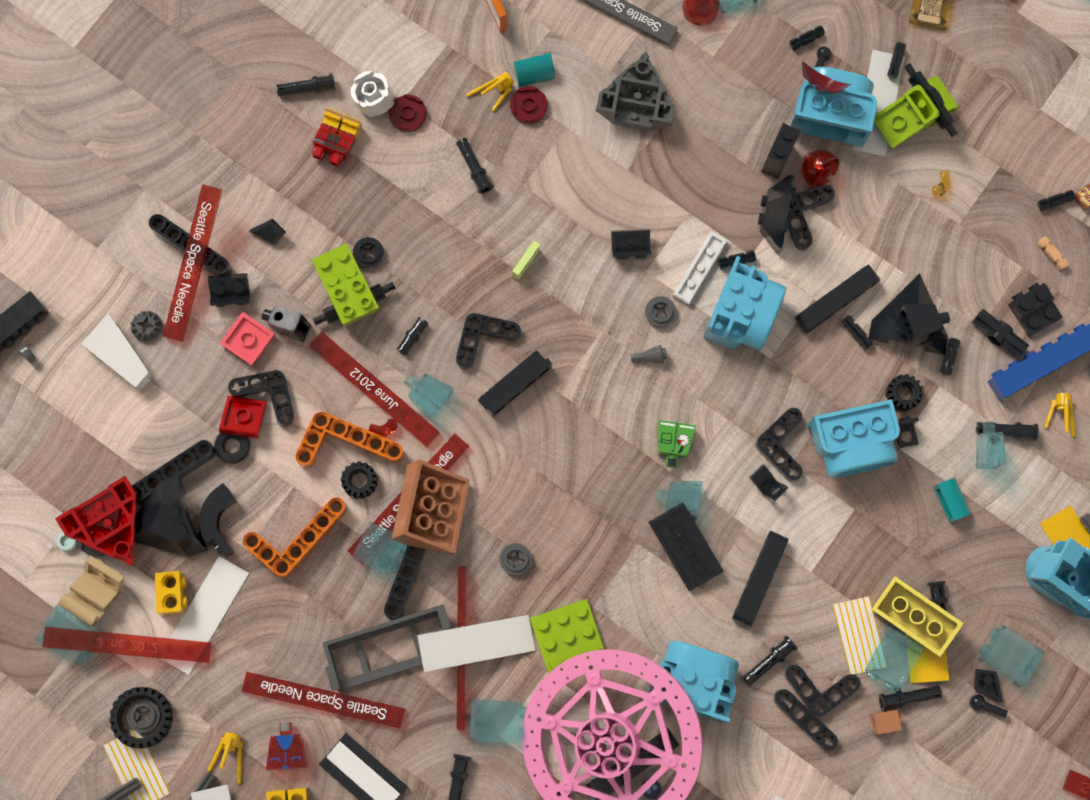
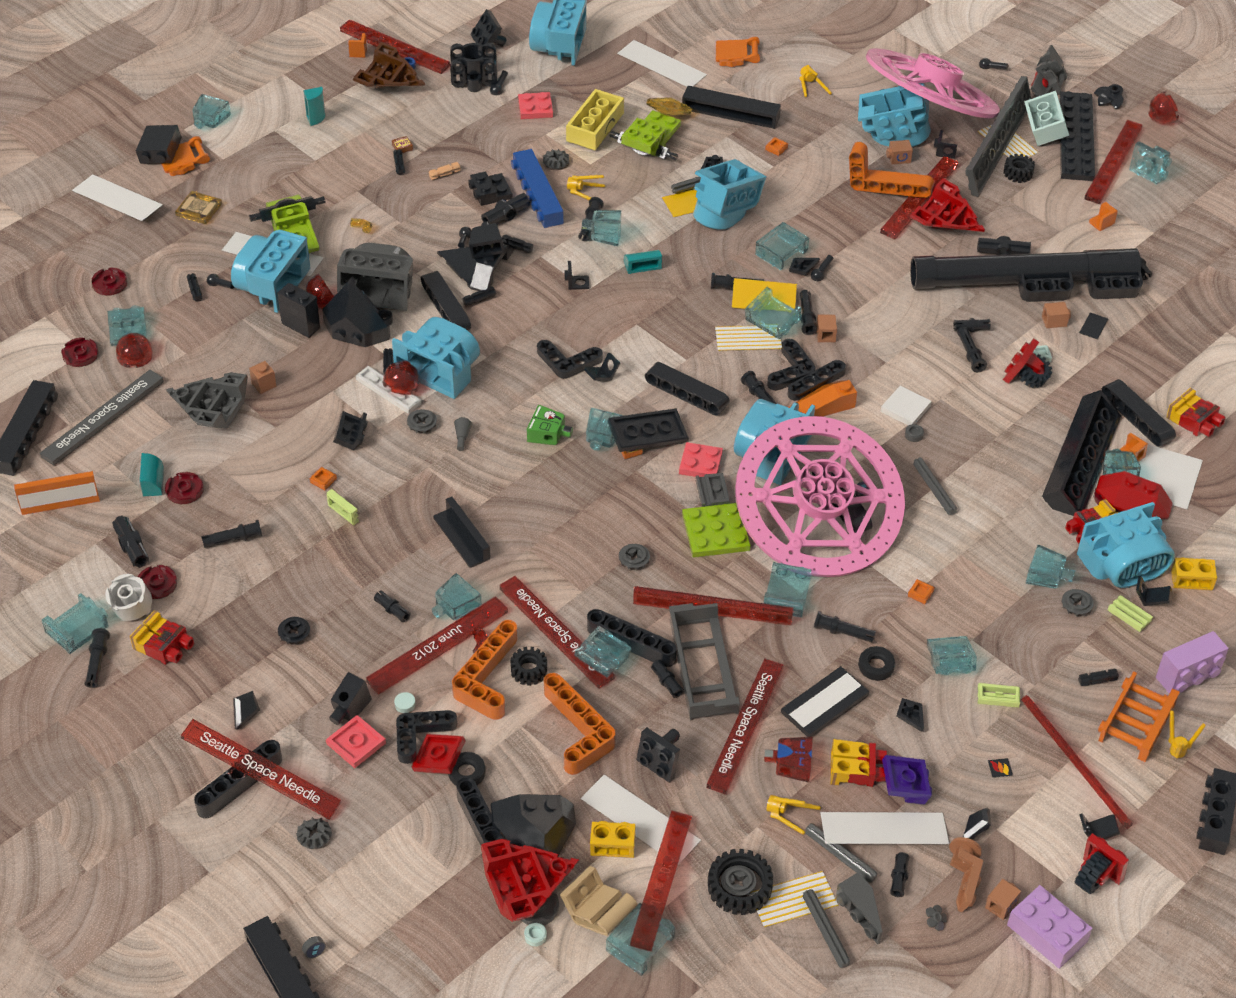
camera: 75 degrees left, 30 degrees down
white slope [82,314,152,391] -> none
black arch [199,483,238,557] -> none
black bracket [208,273,251,307] -> none
lime piece [311,243,396,327] -> none
nougat slope [392,459,470,555] -> none
white sticker [417,615,536,672] -> none
black beam [456,313,521,369] -> none
yellow plant [466,72,514,112] -> none
dark red piece [802,61,852,94] -> none
medium azure brick [806,399,900,478] -> none
light yellow brick [872,576,964,657] -> none
black tyre [885,374,924,411] -> none
black axle [887,42,906,79] -> none
none -> clear light blue panel [42,593,109,654]
none -> black piece [112,515,149,568]
none -> nougat brick [249,361,277,394]
none -> orange tile [309,467,337,491]
none -> dark grey brick [337,243,413,311]
none -> clear red cylinder [382,360,420,395]
none -> light aqua tile [394,692,416,713]
none -> black bar [458,226,472,248]
none -> black plate [636,727,680,783]
none -> black pin [651,660,684,698]
none -> coral plate [679,442,723,477]
none -> dark grey plate [695,473,730,507]
none -> orange wedge [788,380,857,417]

